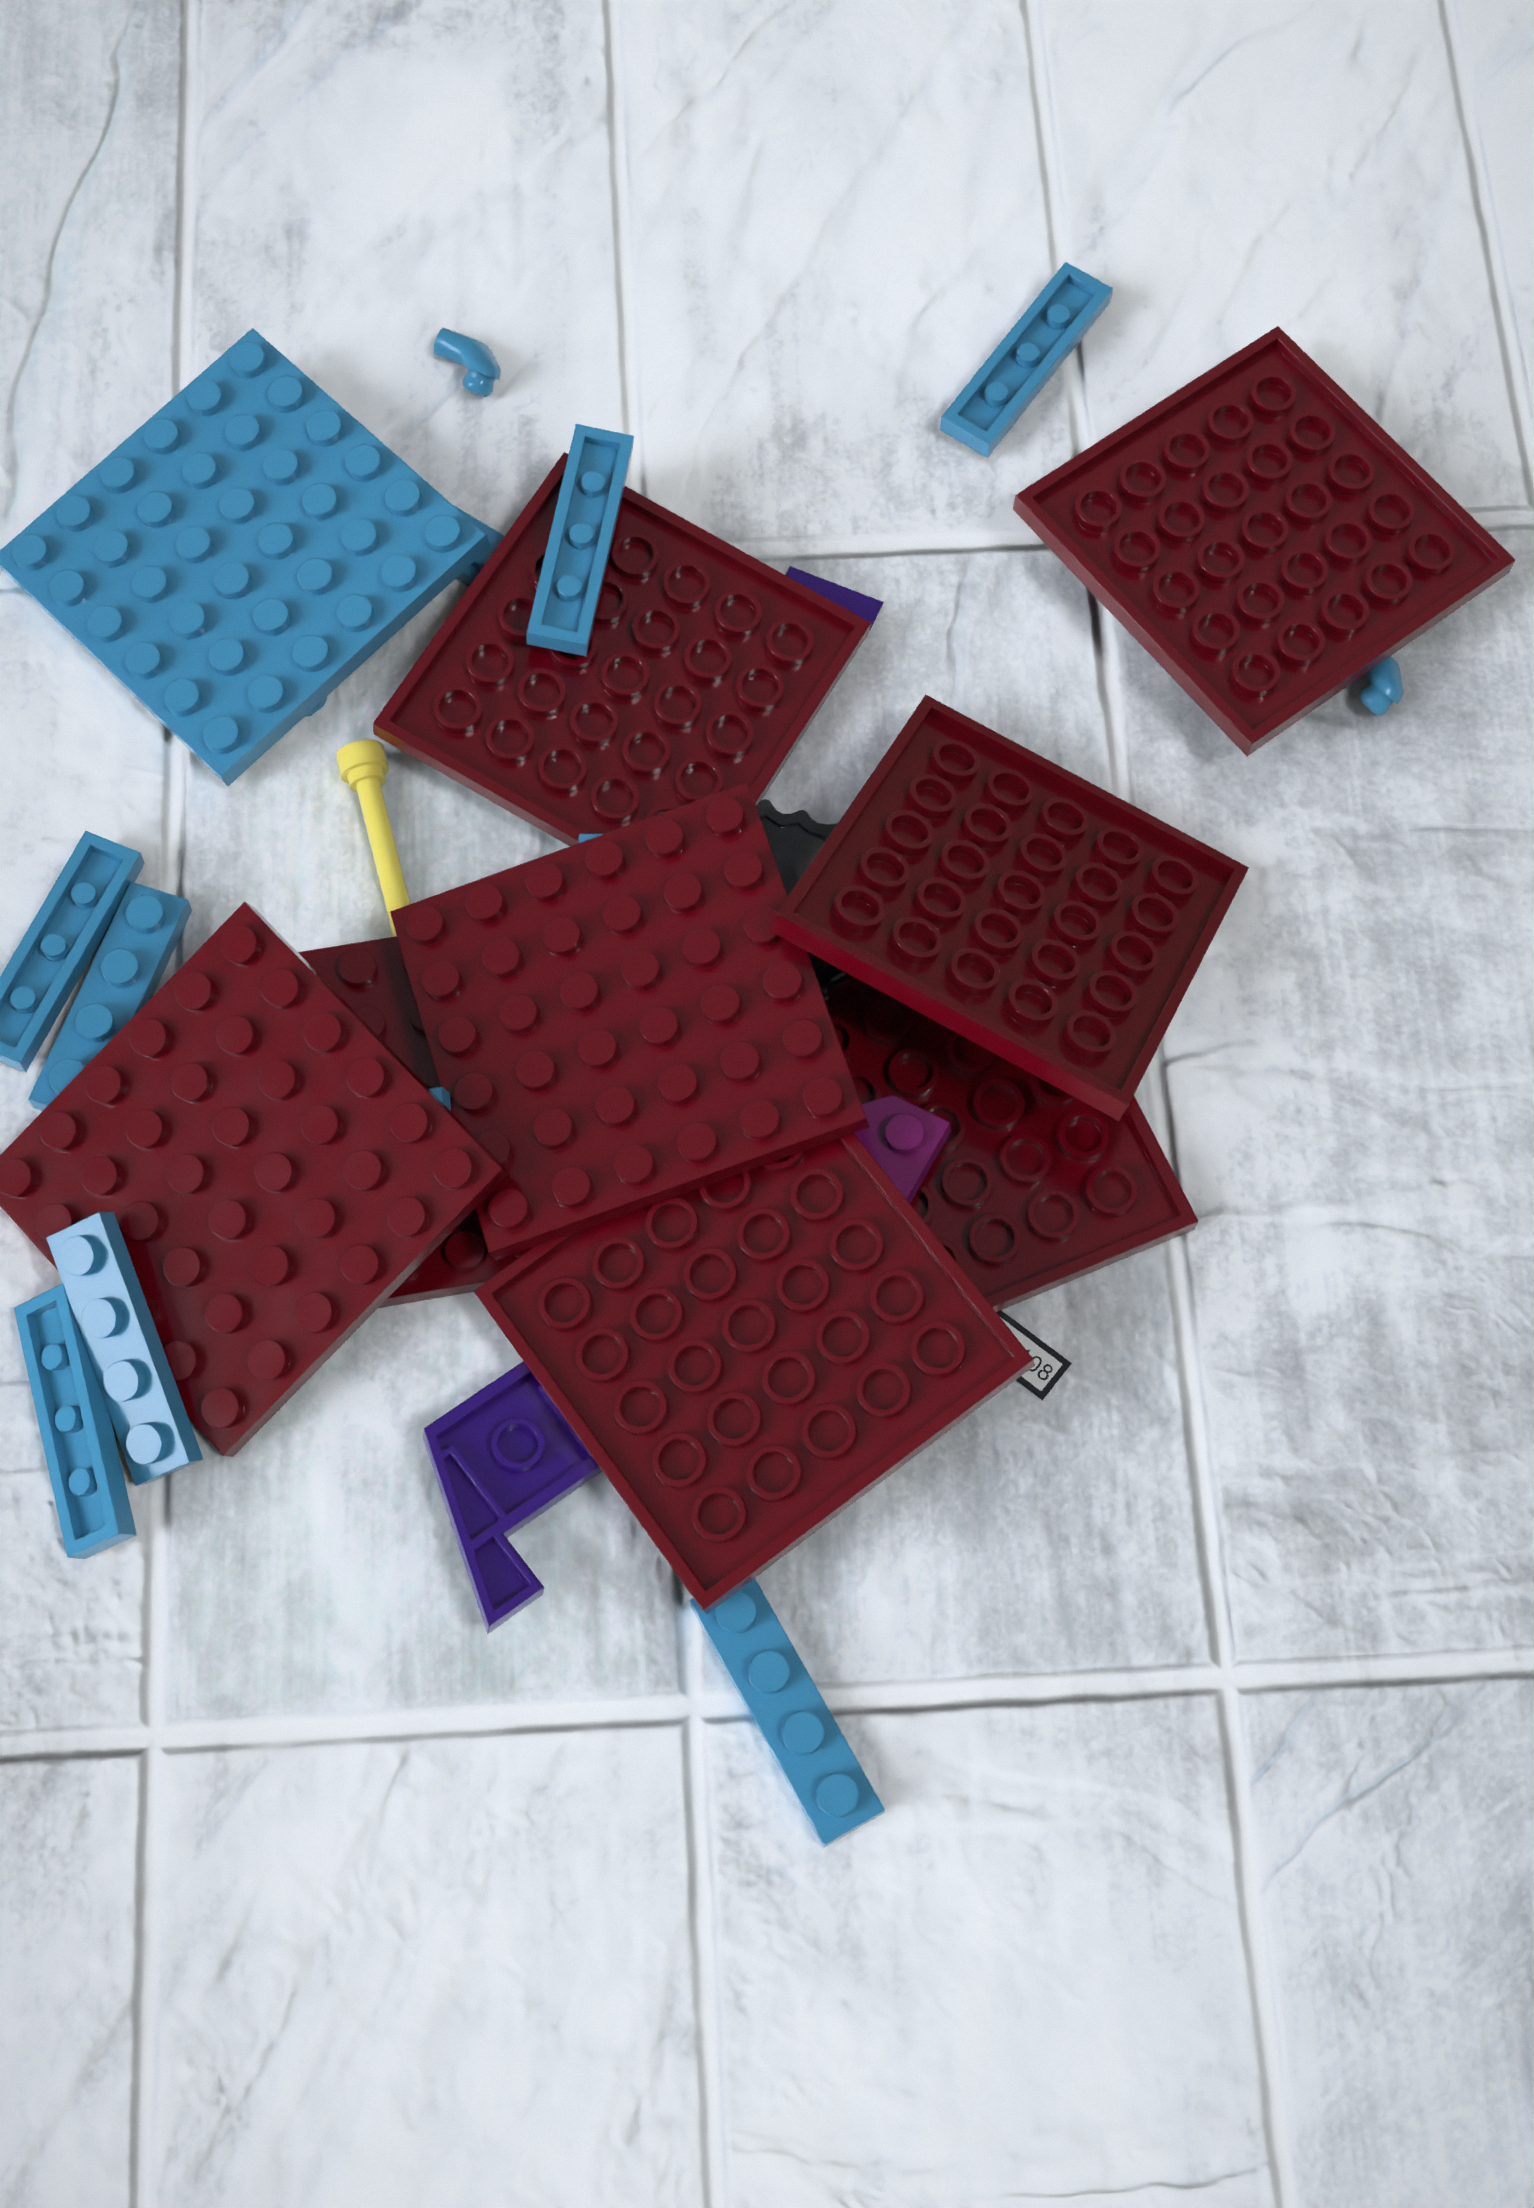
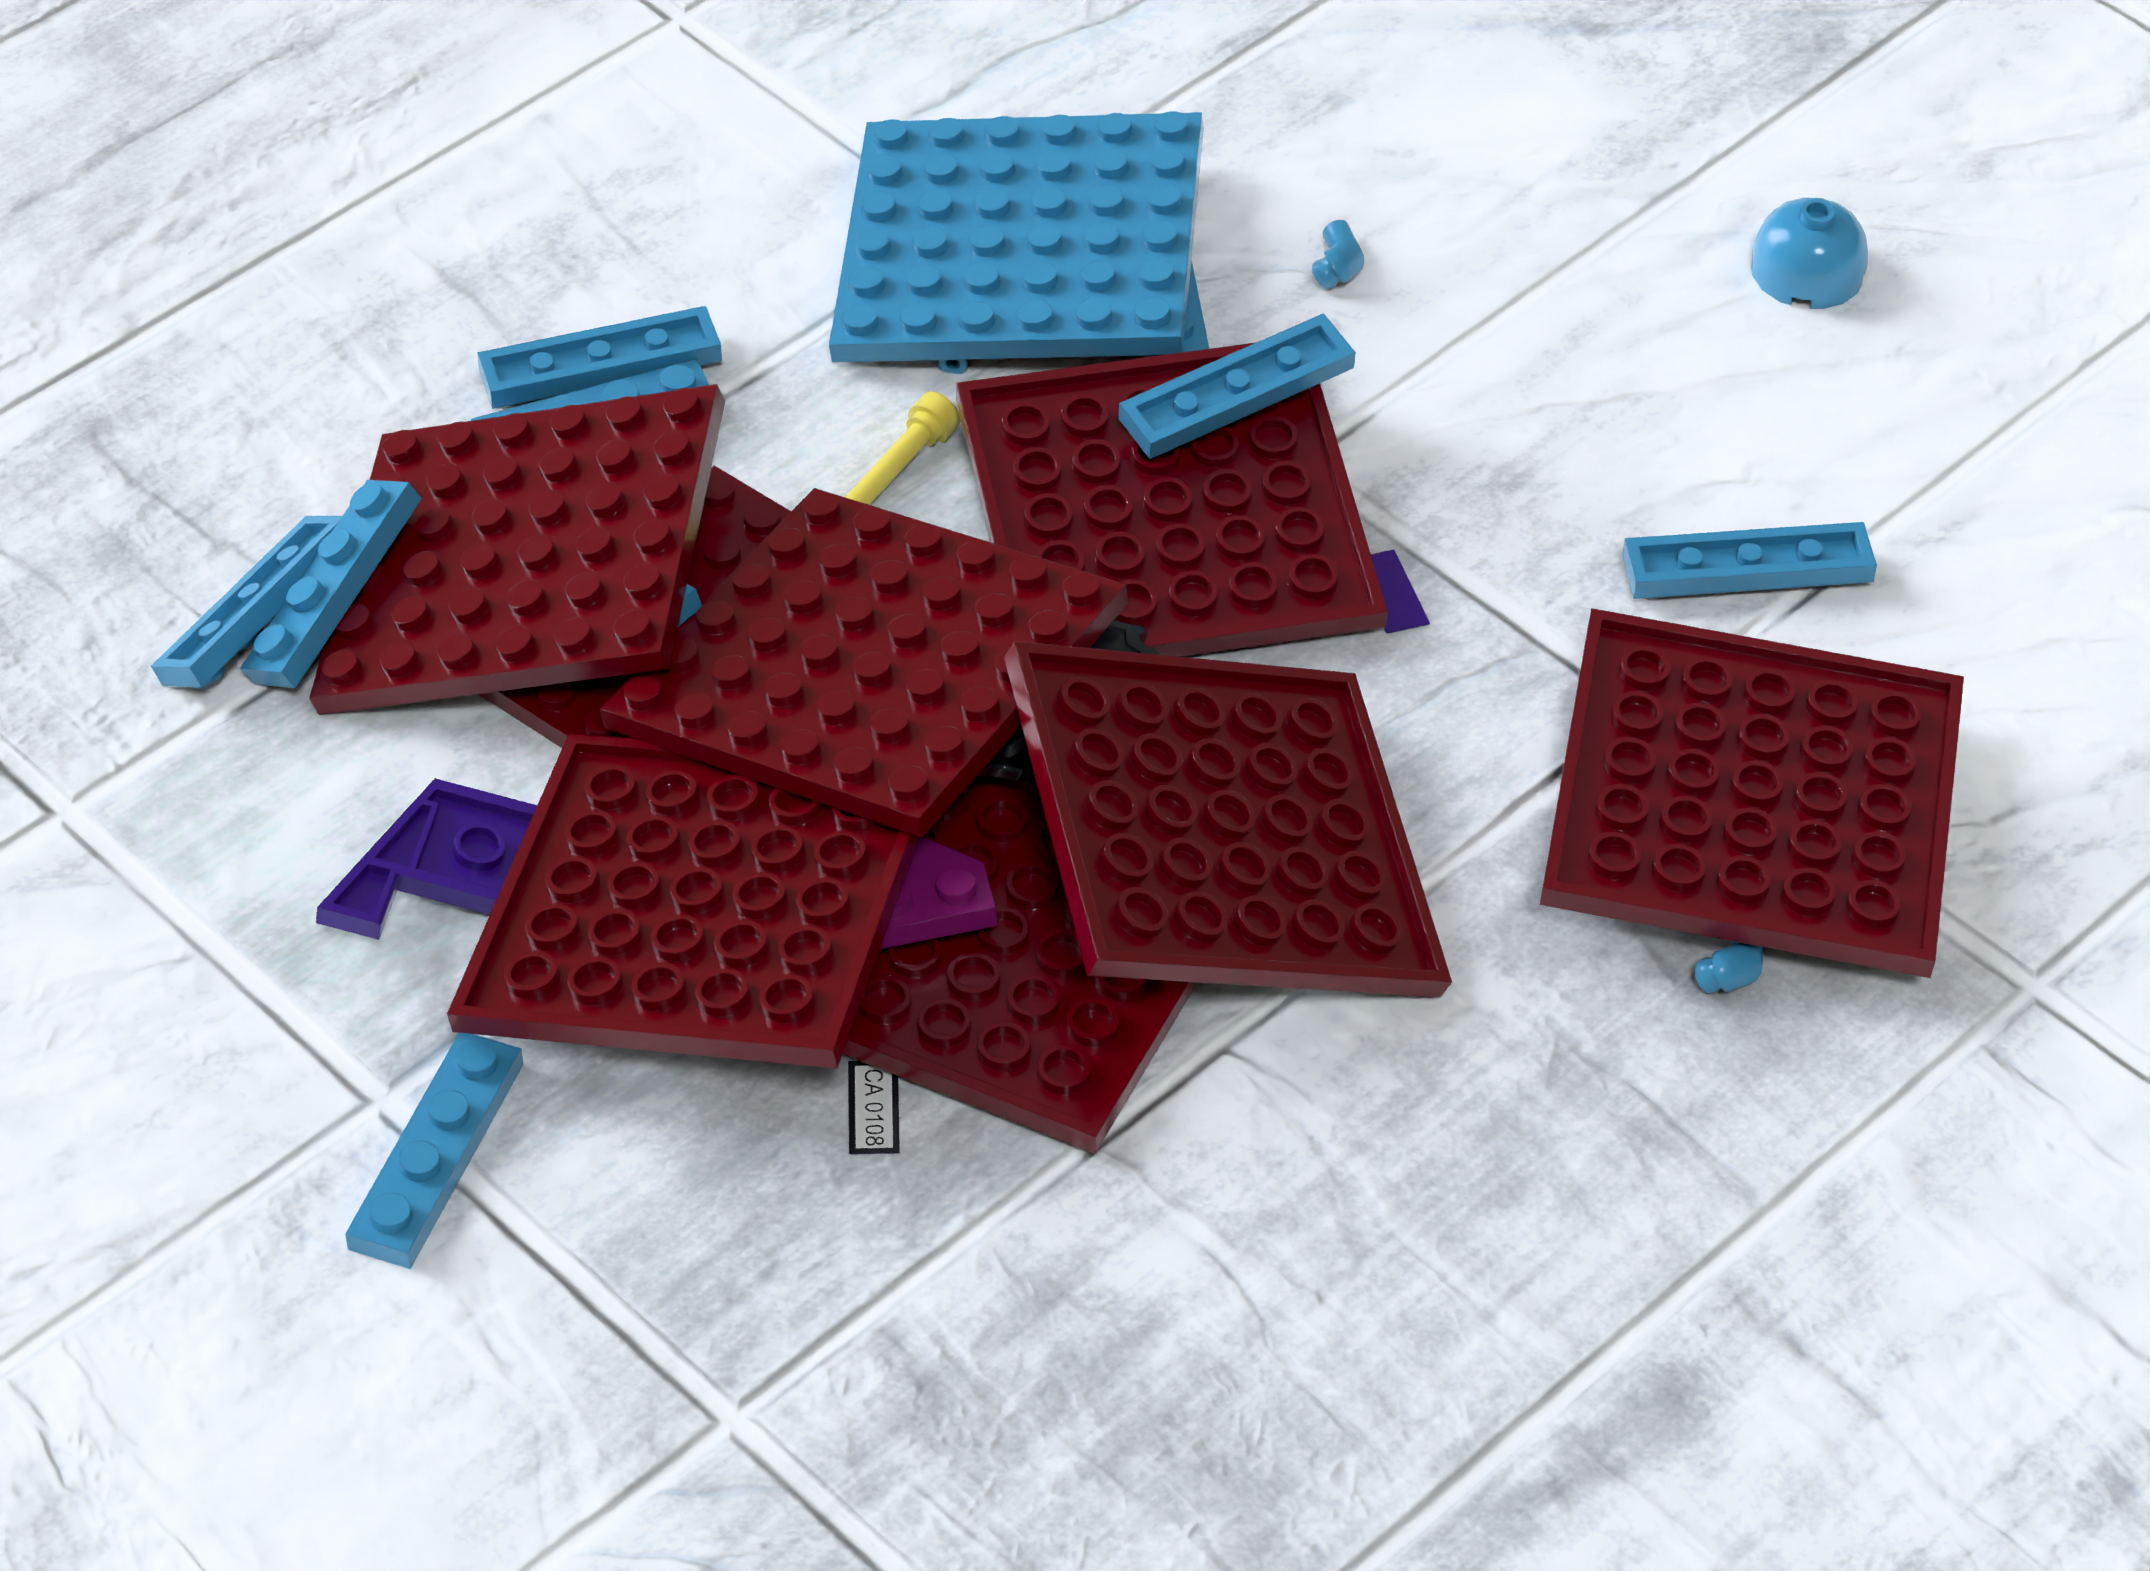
camera: 50 degrees right, 20 degrees down
none -> dark azure cylinder [1752,197,1868,309]

